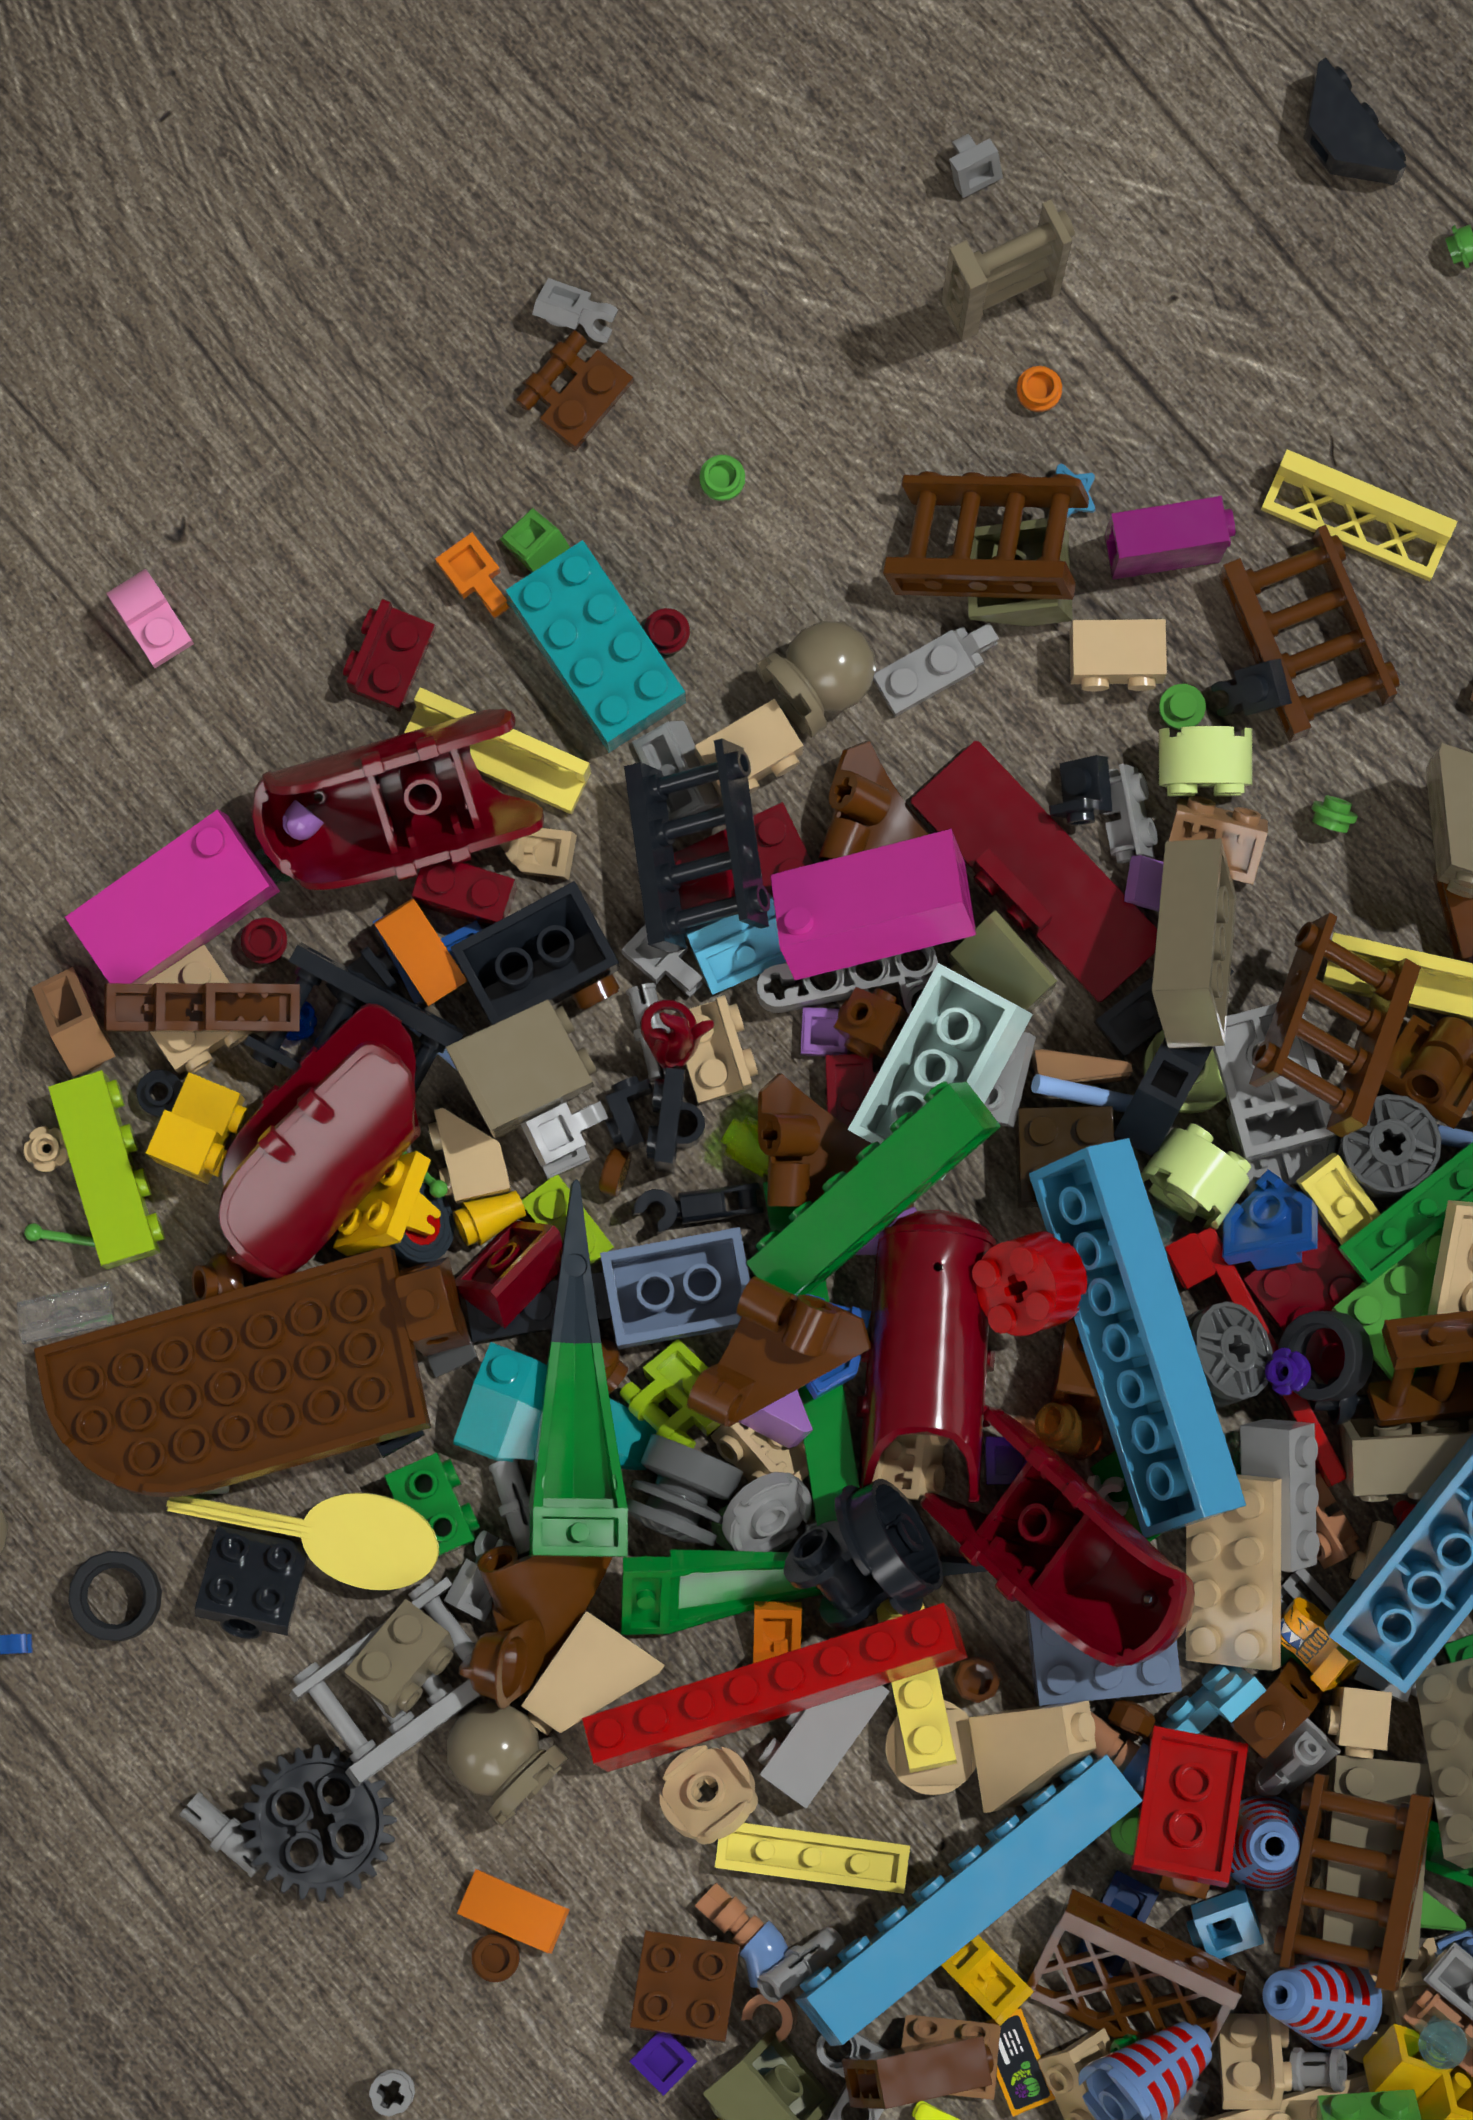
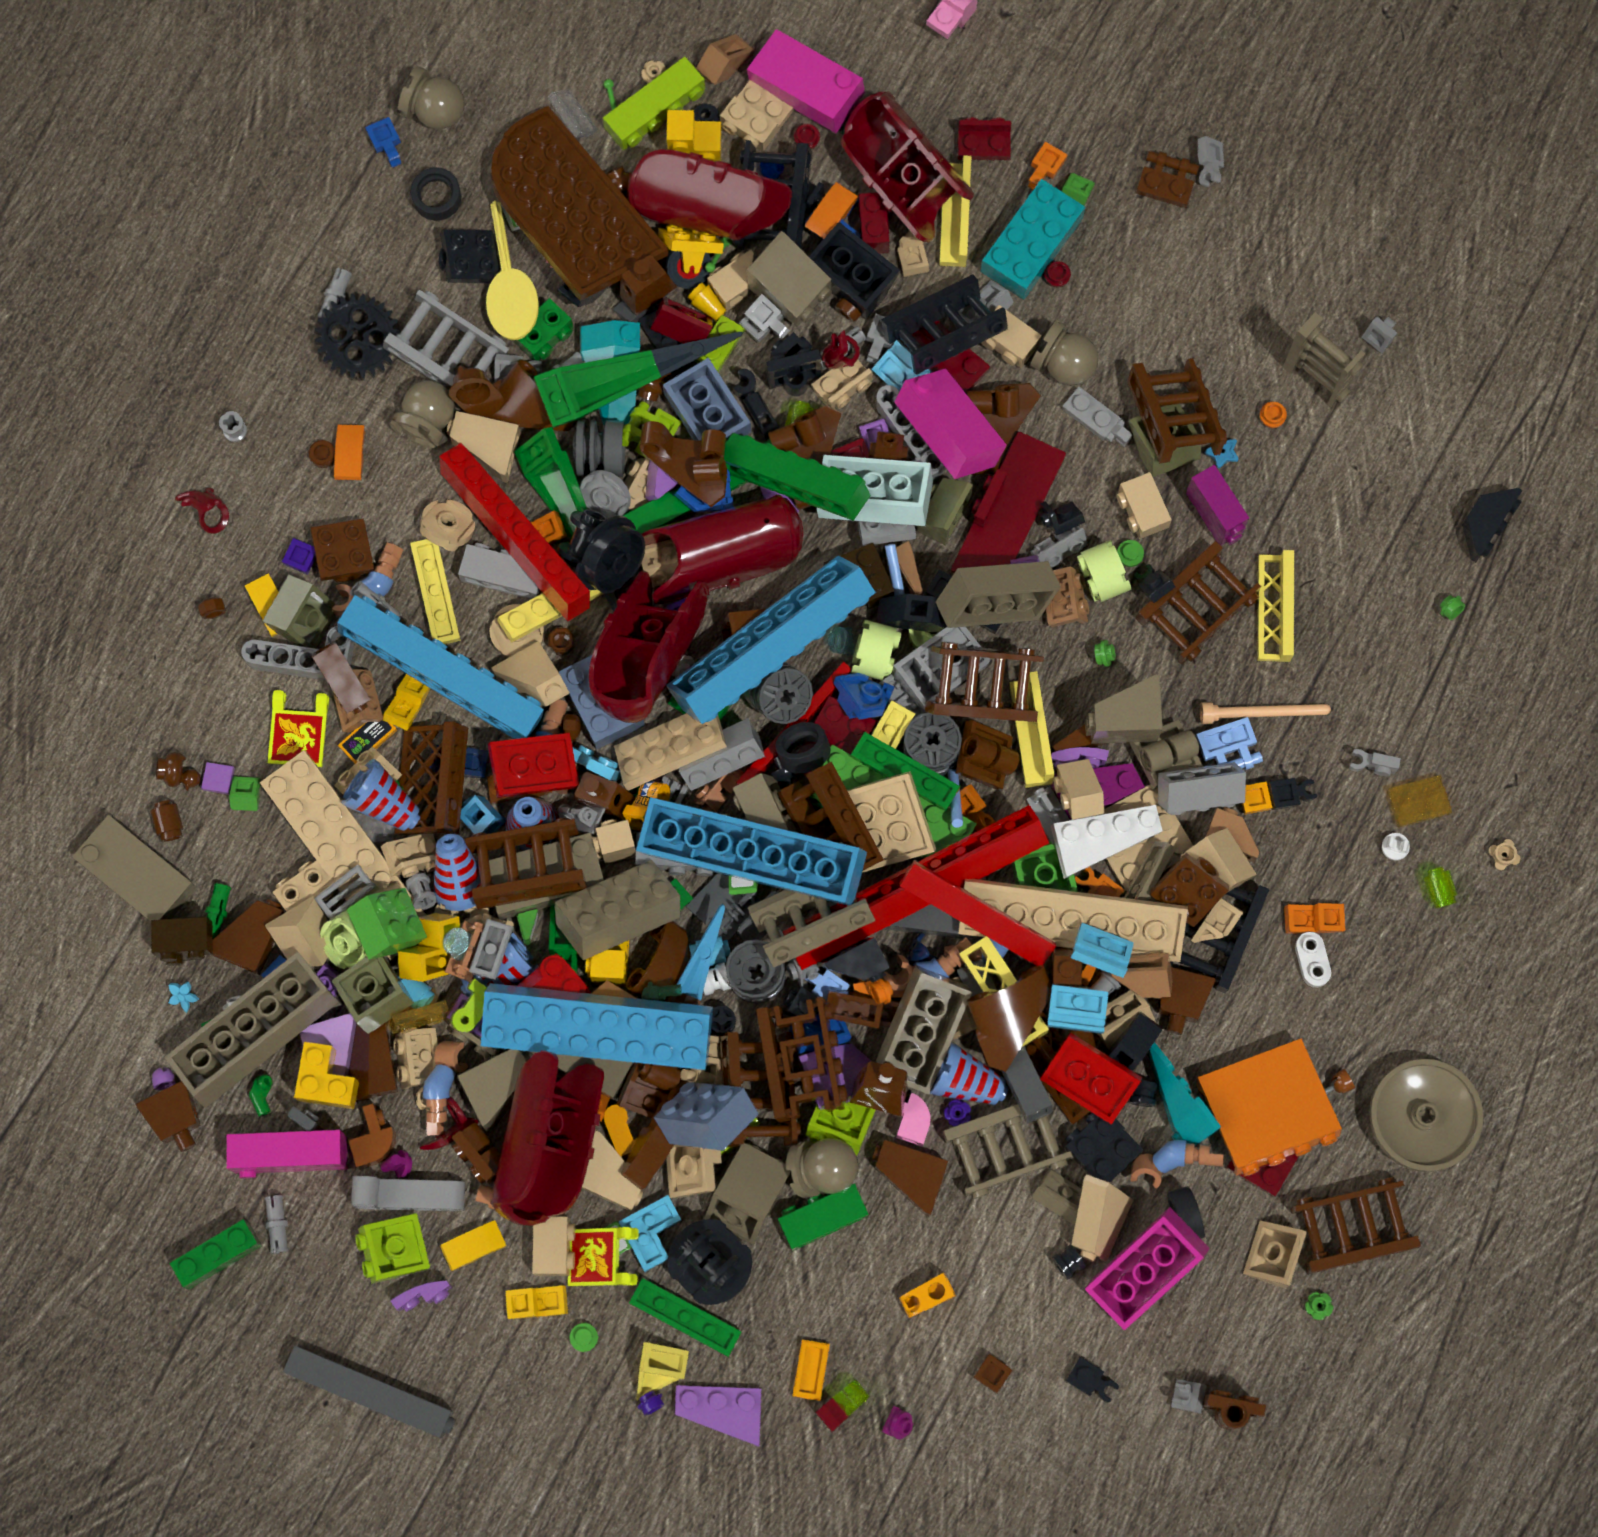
camera: 70 degrees right, 5 degrees down
reddish brown slope [104,983,300,1032] -> none
medium lavender hinge [283,800,324,840] -> none
dark tan bracket [344,1599,454,1718] -> none
reddish brown tile [599,1148,632,1197] -> none
bright green plate [699,455,745,501] -> none
red brick [972,1231,1087,1336] -> none
clear orange brick [1035,1401,1103,1460] -> none
red slope [1165,1233,1216,1290] -> none
dark purple plate [1265,1348,1311,1395] -> none

